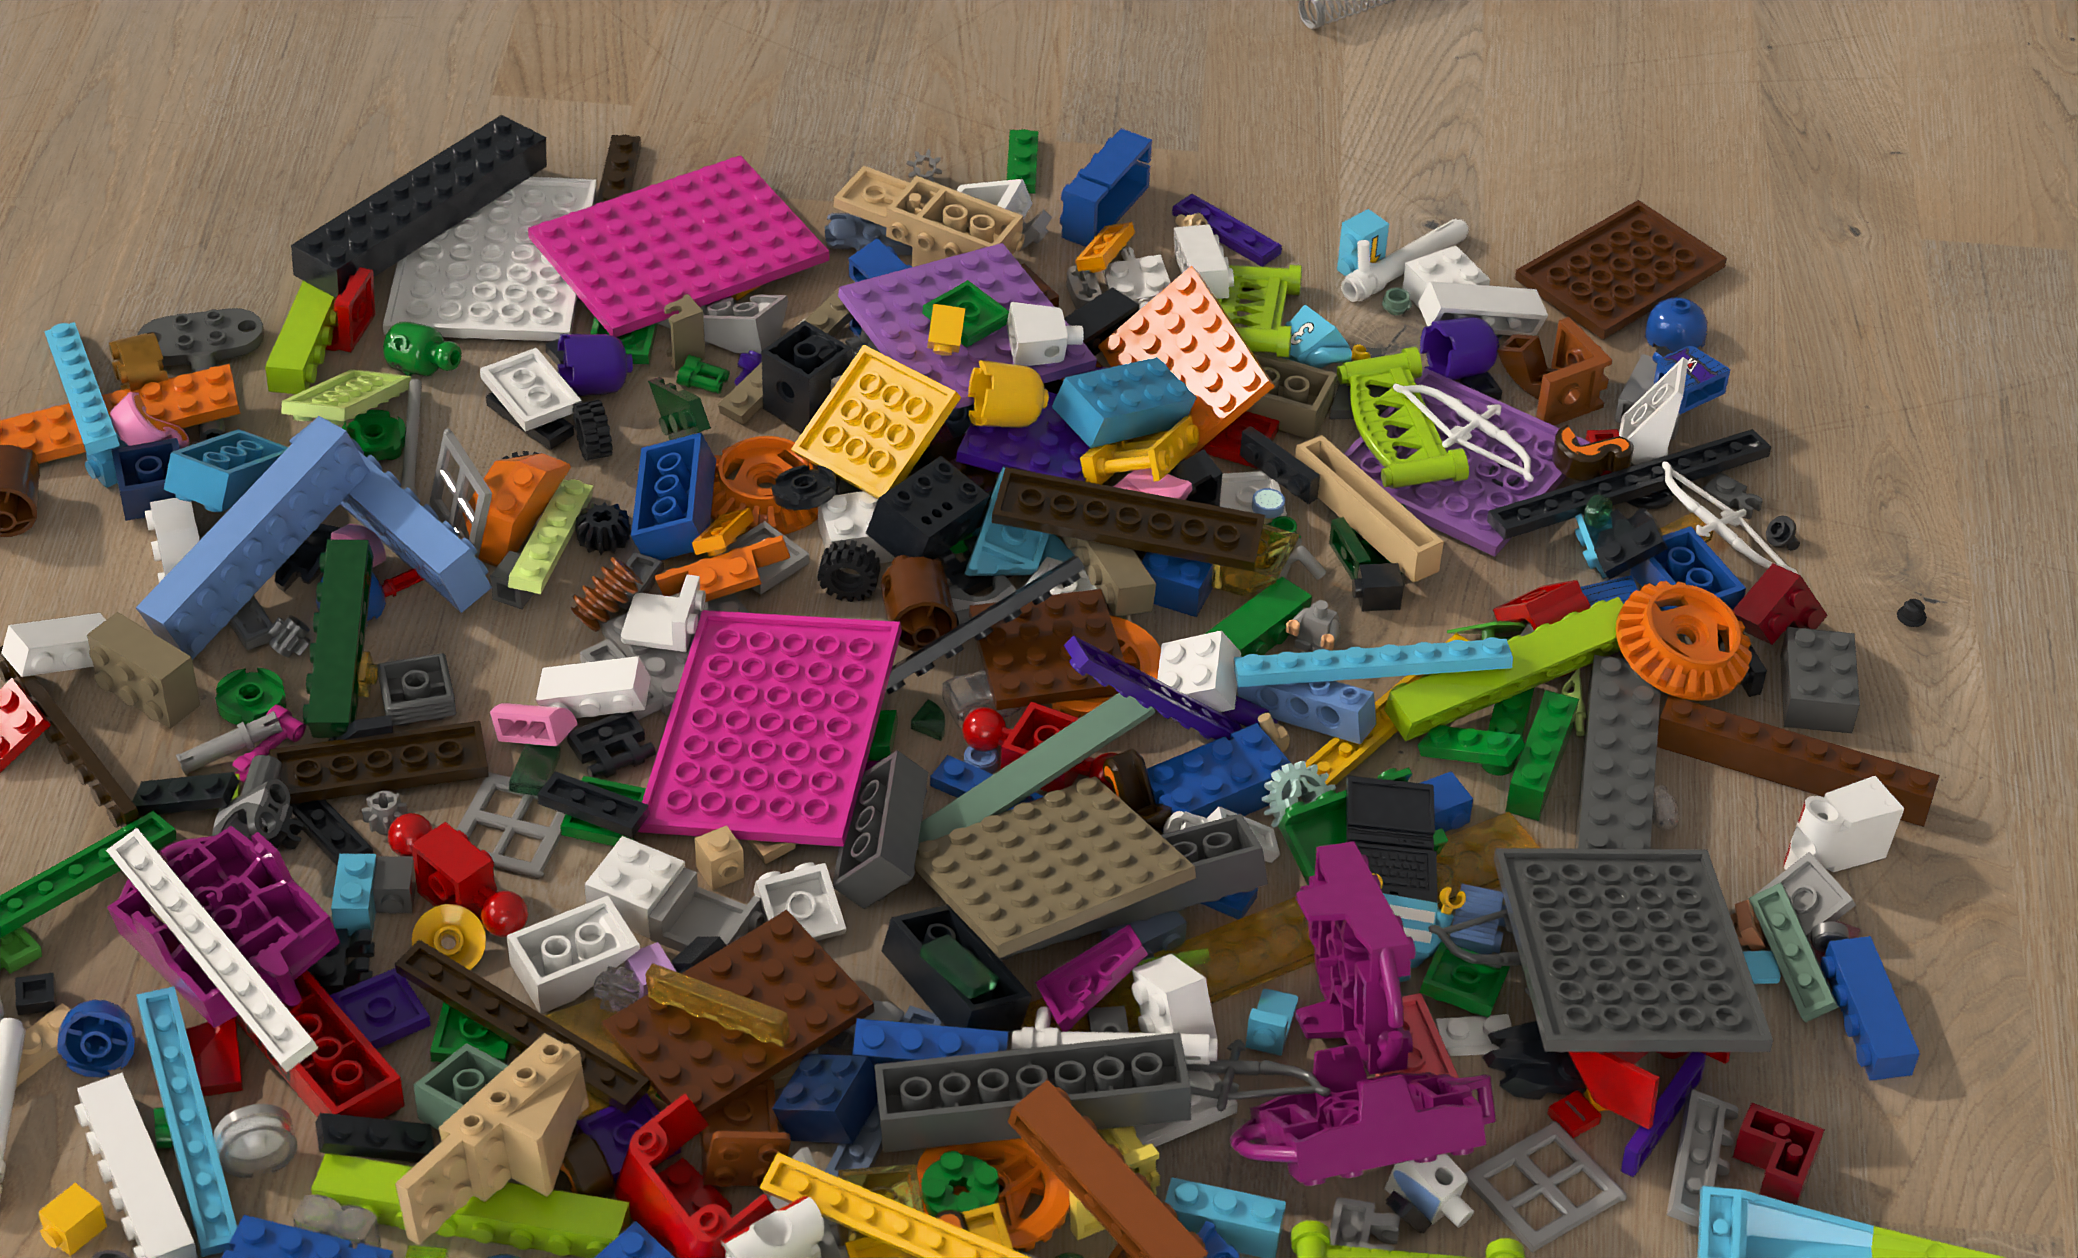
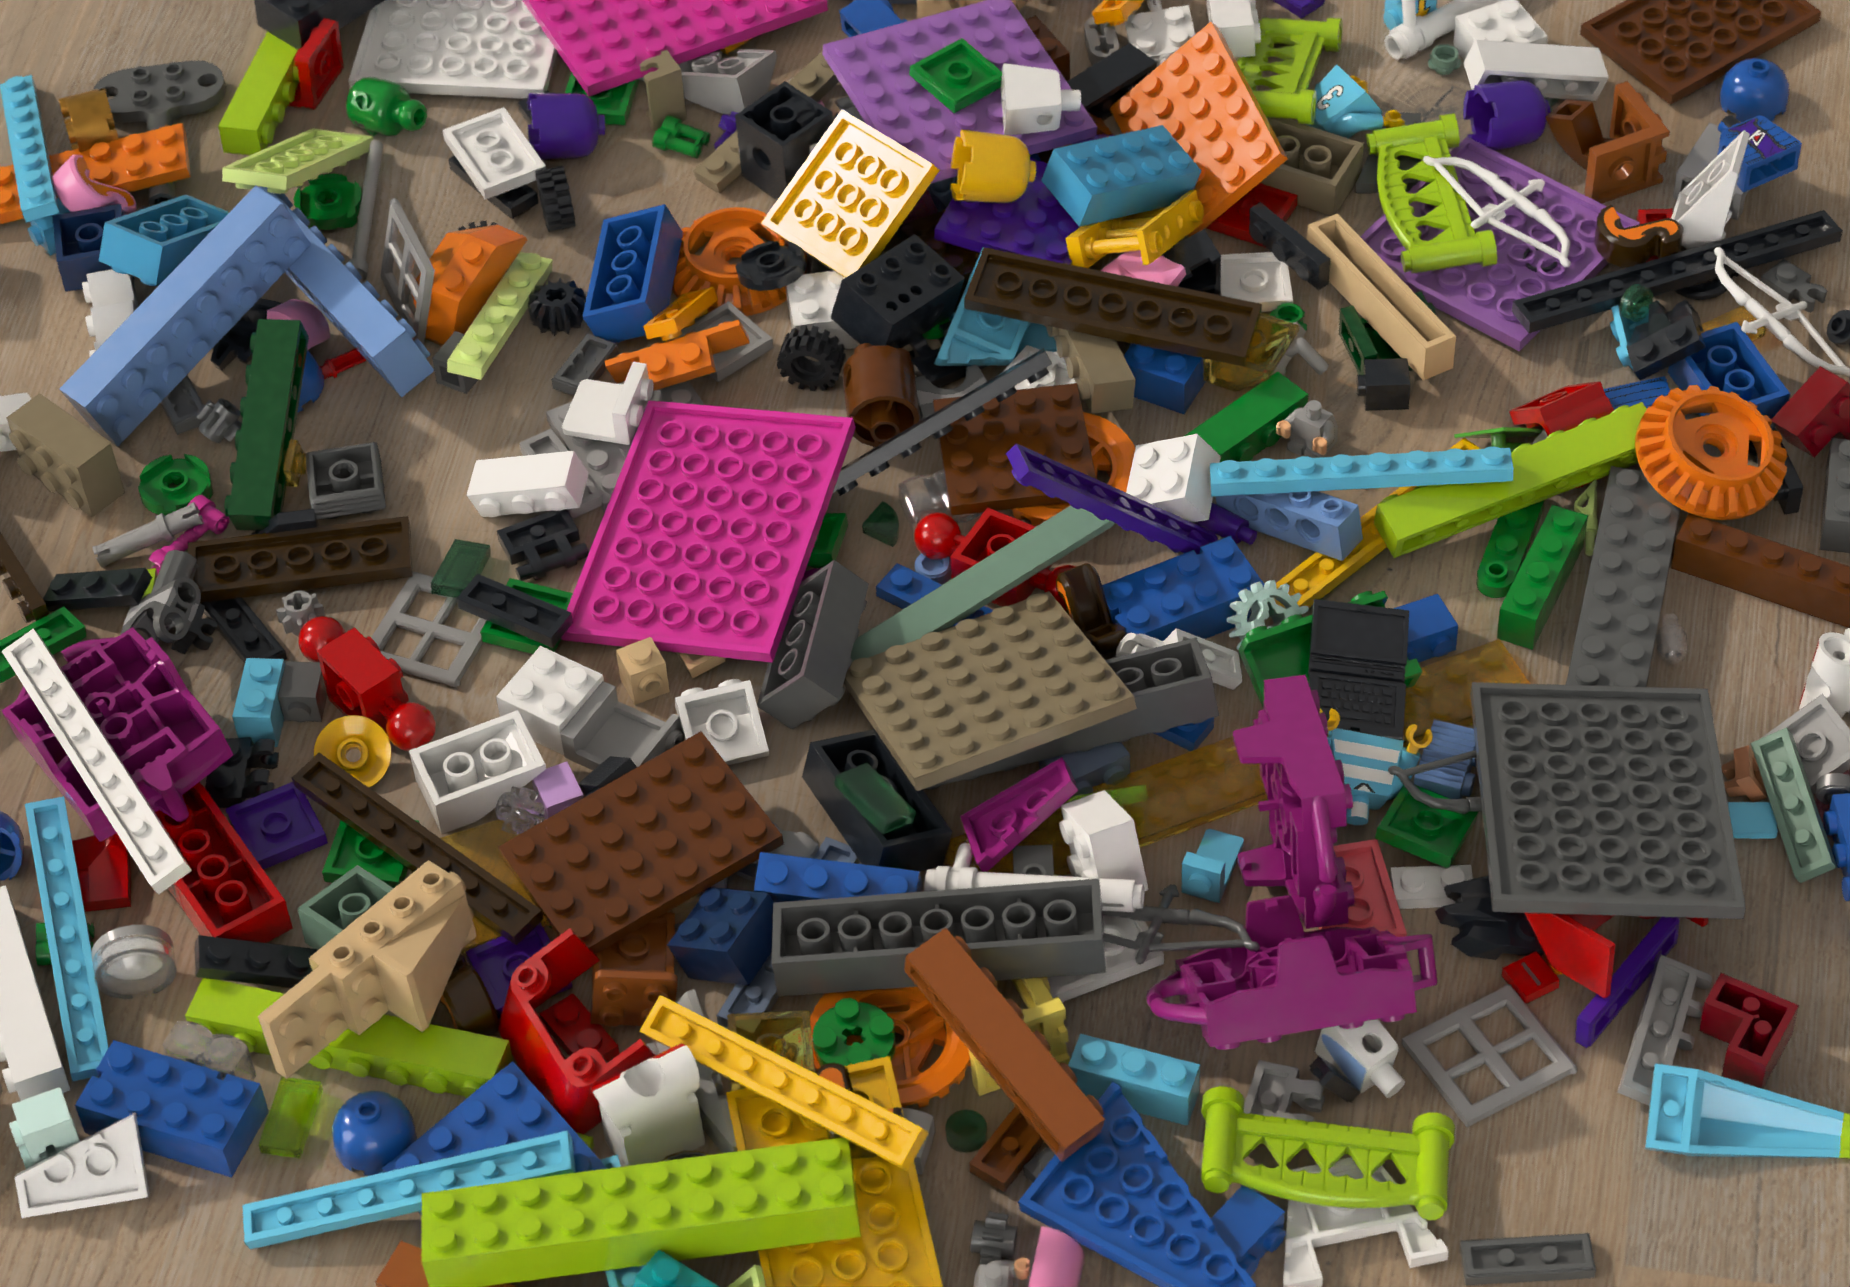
camera: 10 degrees right, 5 degrees up
bright pink brick [490,703,578,746] -> none
dark orange piece [571,557,643,632] -> none
clear yellow plate [645,963,790,1047] -> none
dark green wing [648,377,711,440] -> none
yellow brick [927,304,966,356] -> none
tile [1252,488,1285,519] -> none
tan plate [1258,713,1290,753] -> none
green plate [1417,725,1525,767] -> none
black tile [1460,372,1502,400] -> none

